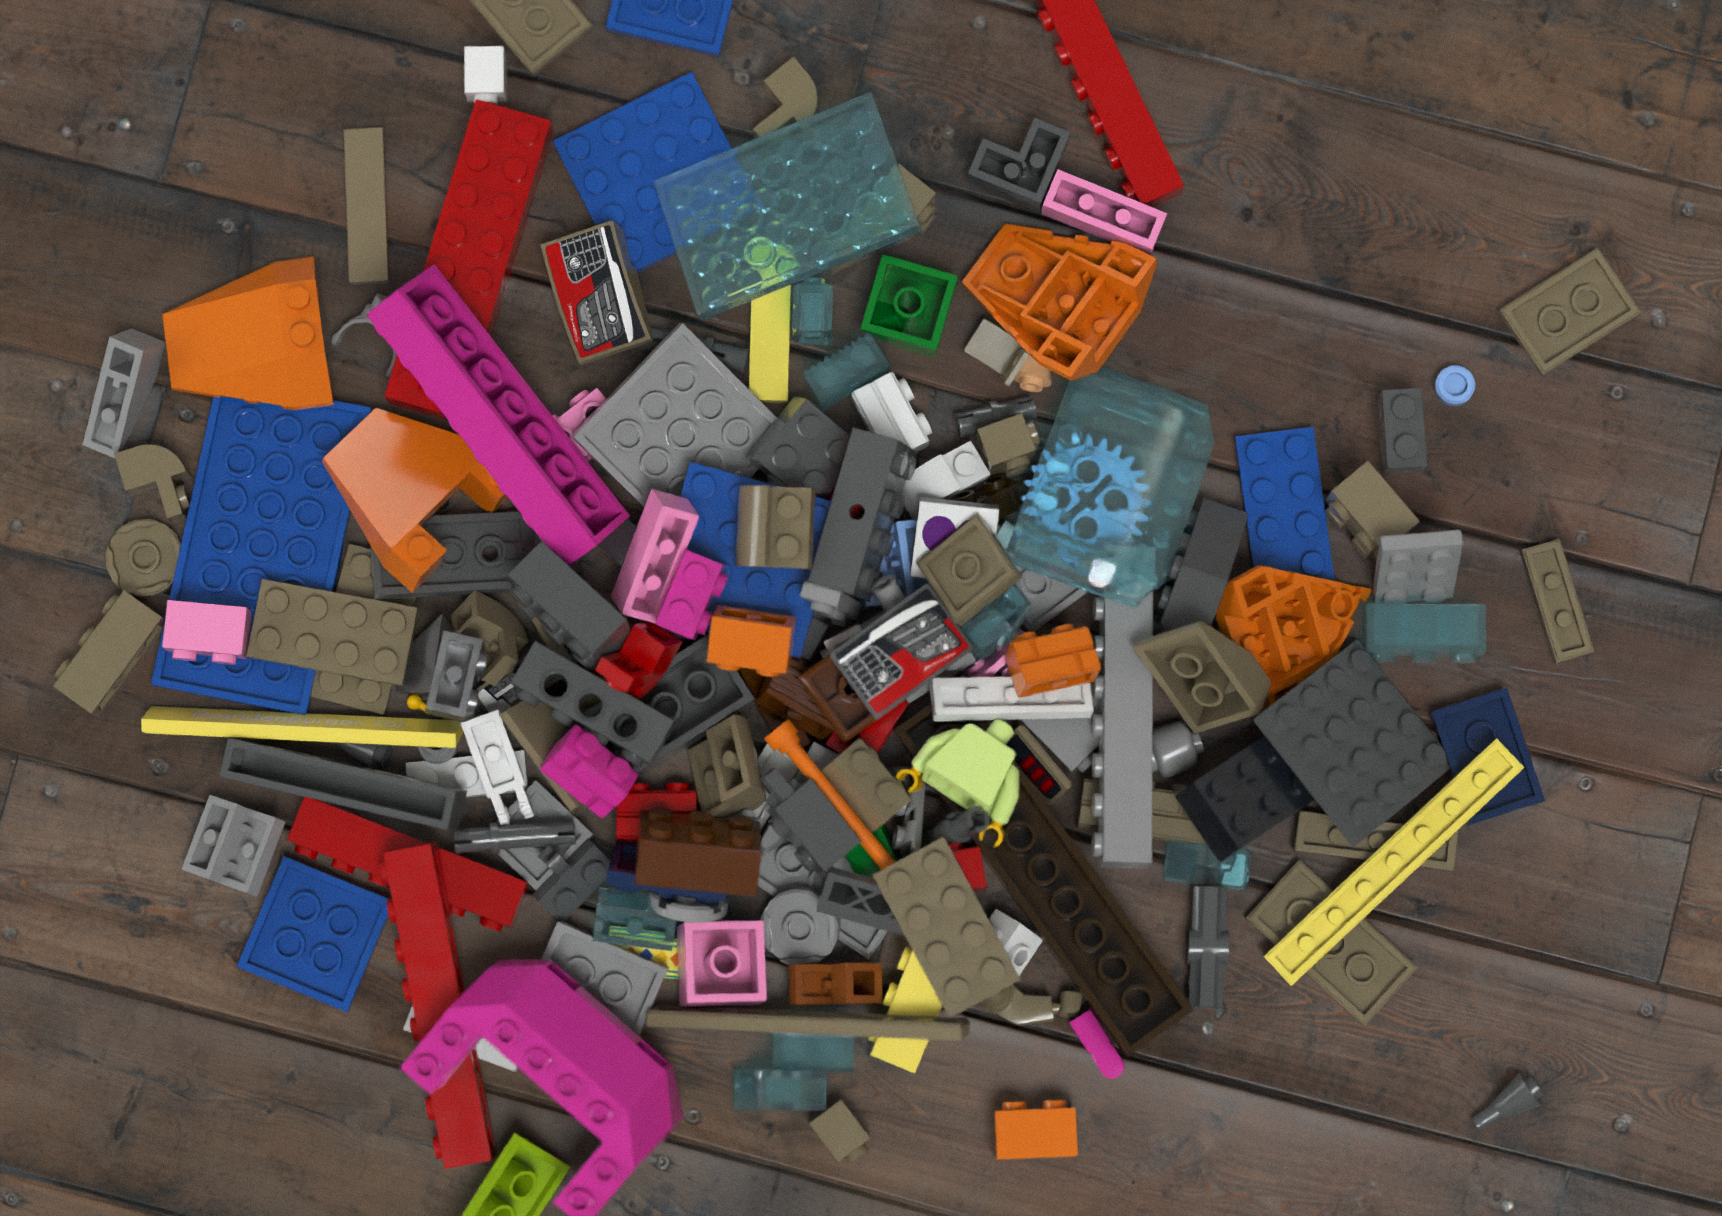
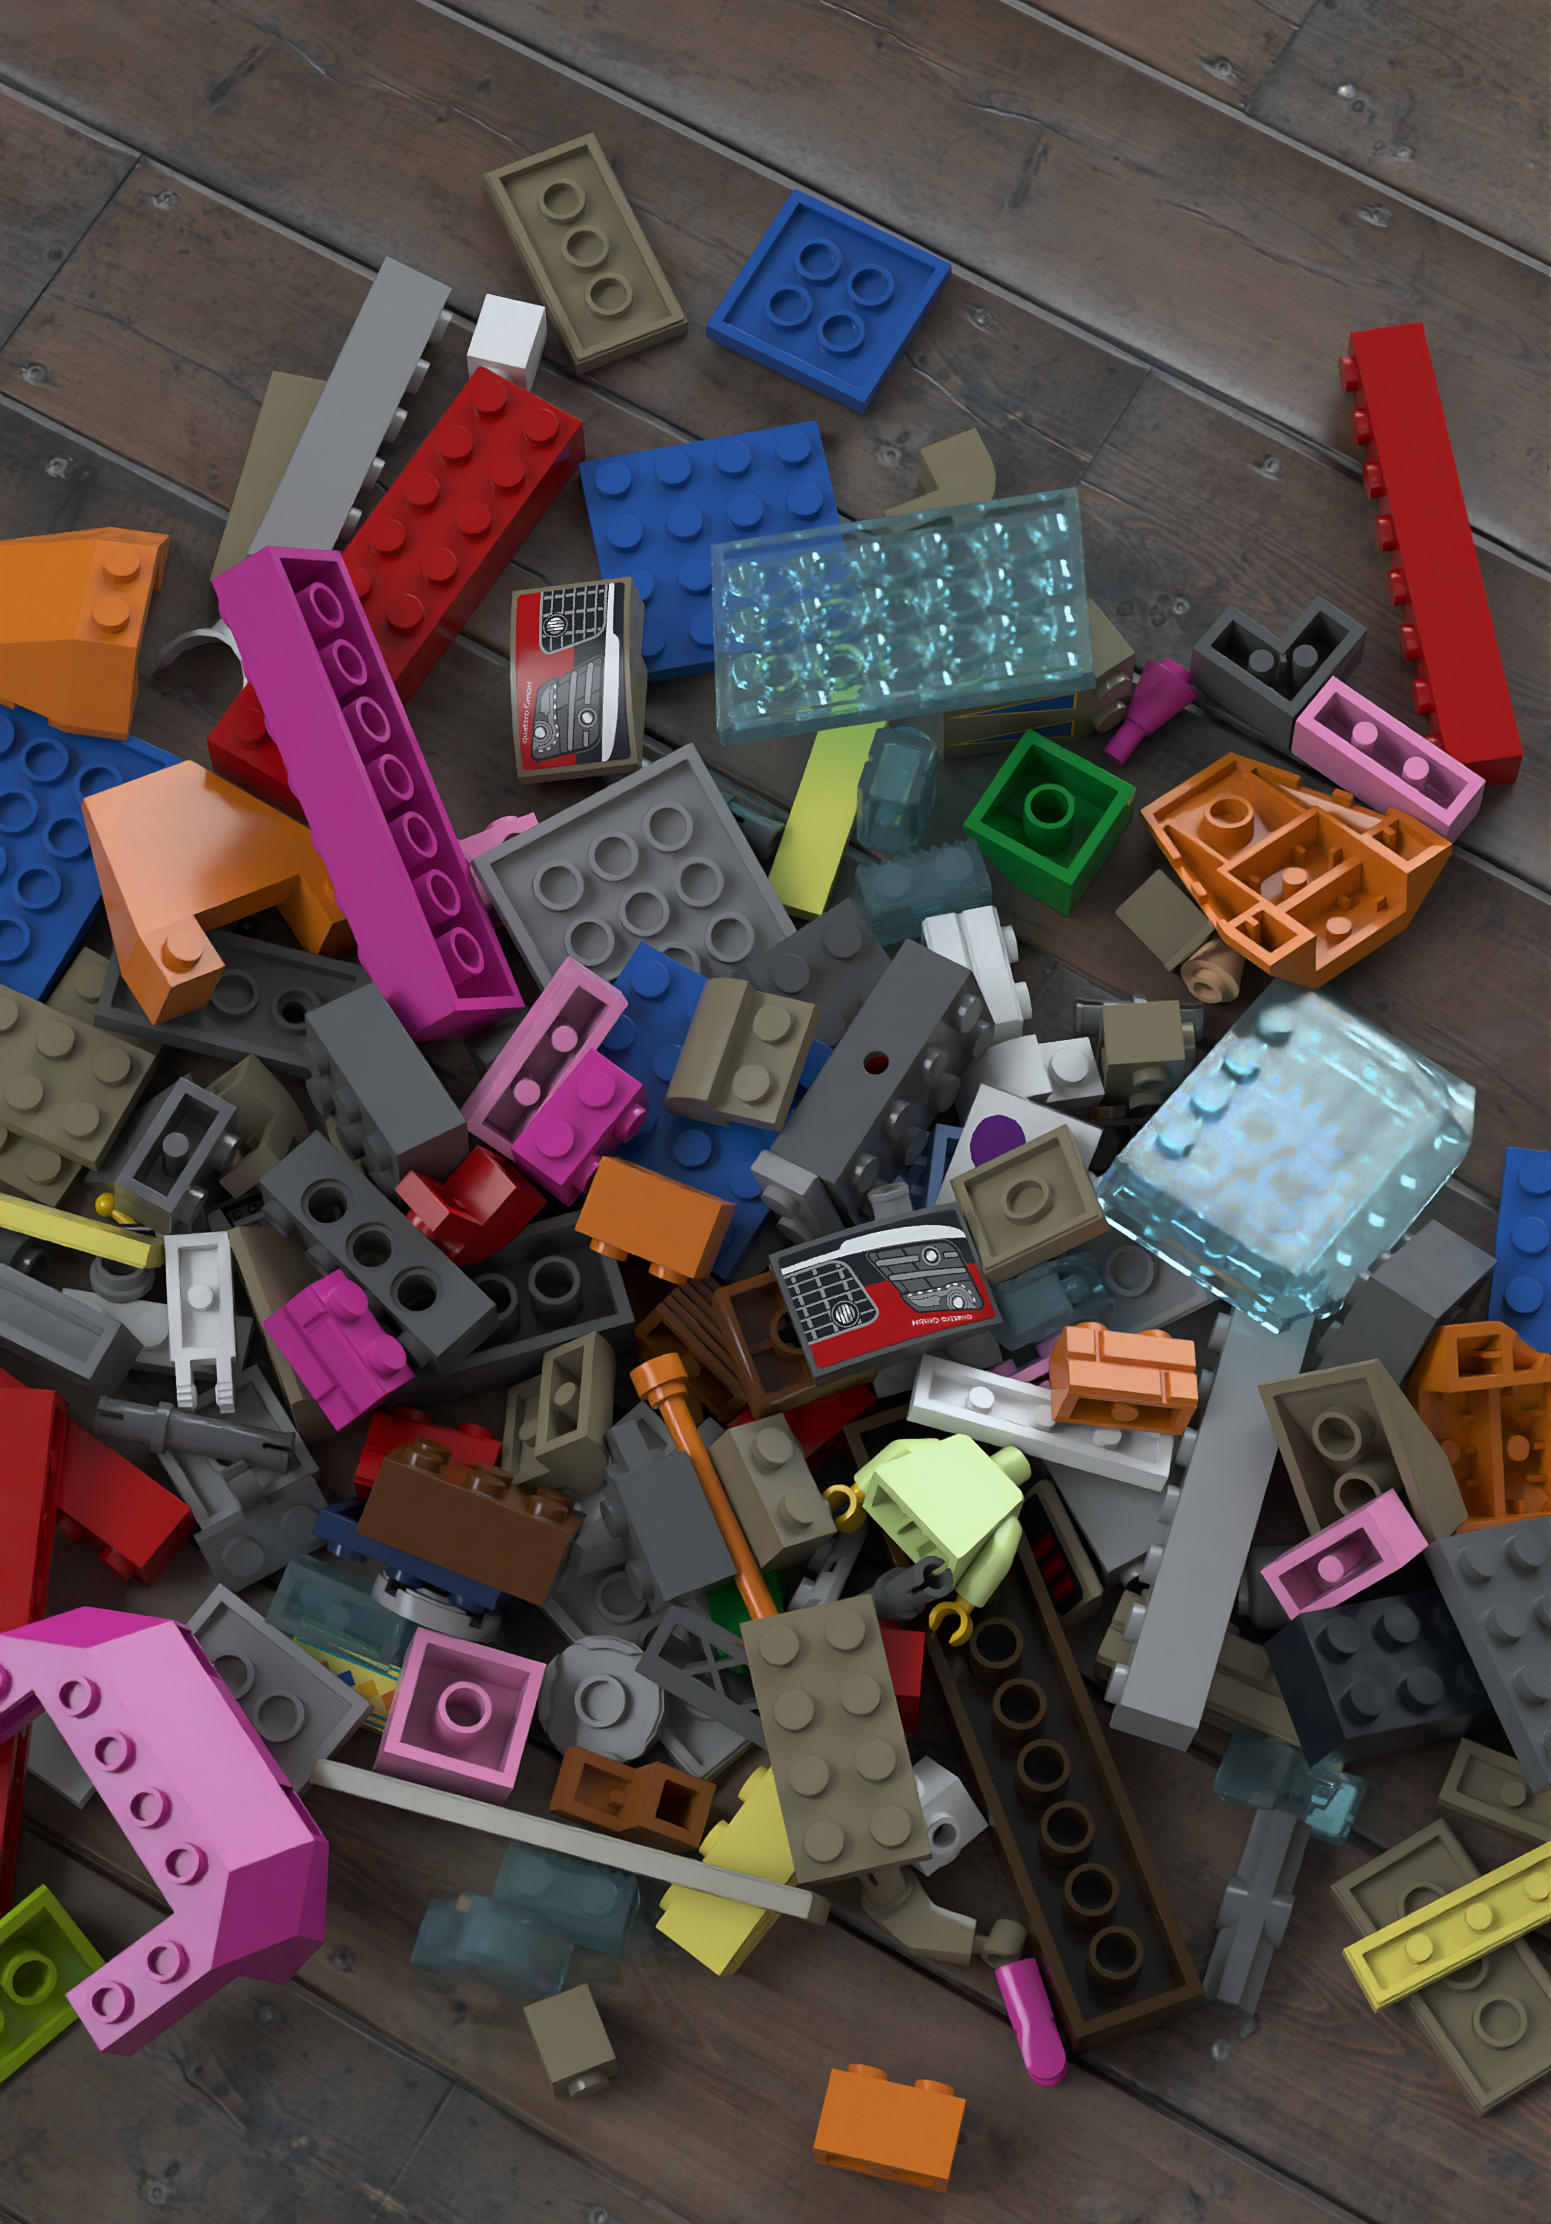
camera: 15 degrees right, 15 degrees down
none -> light grey brick [244,256,453,560]
none -> dark pink cone [1102,658,1197,766]
none -> bright pink brick [1261,1488,1428,1621]

